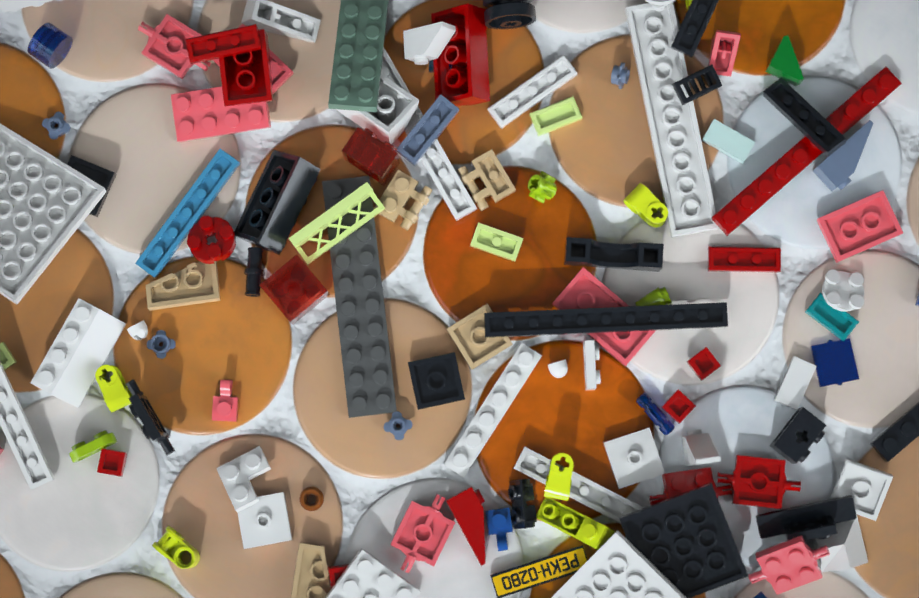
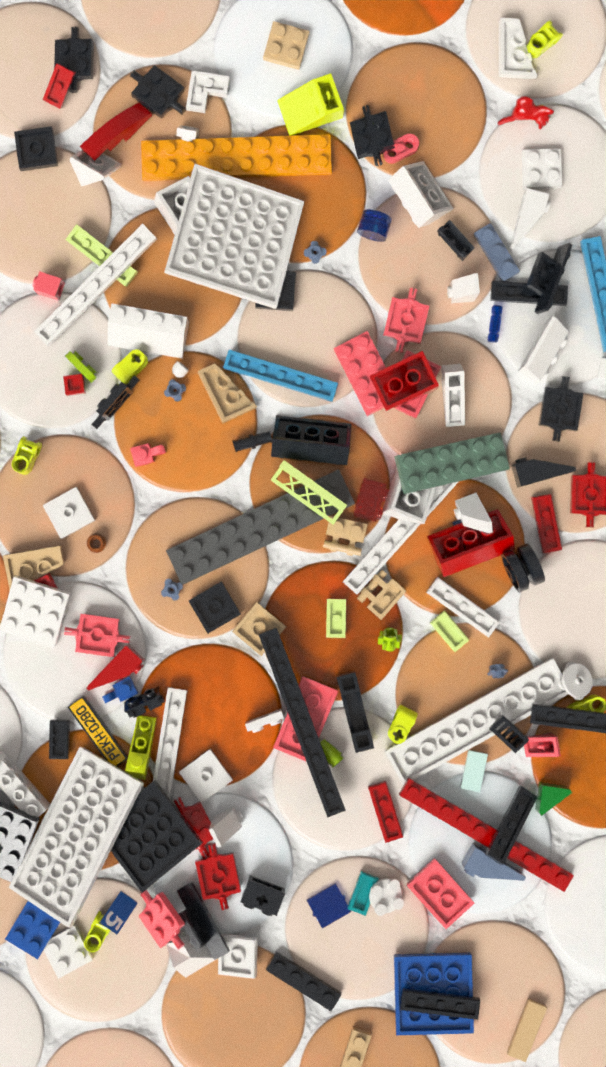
camera: 70 degrees right, 5 degrees up
red tile [185,24,262,64] -> none
red plate [187,216,236,264] -> none
white plate [216,446,271,512] -> none
clear red brick [260,254,330,325] -> none
sand blue plate [396,94,459,166] -> none
white plate [444,343,542,478] -> none
neon yellow piece [544,453,573,501] -> none
white hinge [548,359,568,378] -> none
clear blue axle [636,393,675,435] -> none
red plate [661,389,696,424] -> none
red plate [687,347,721,381] -> none
white tile [774,356,816,410] -> none

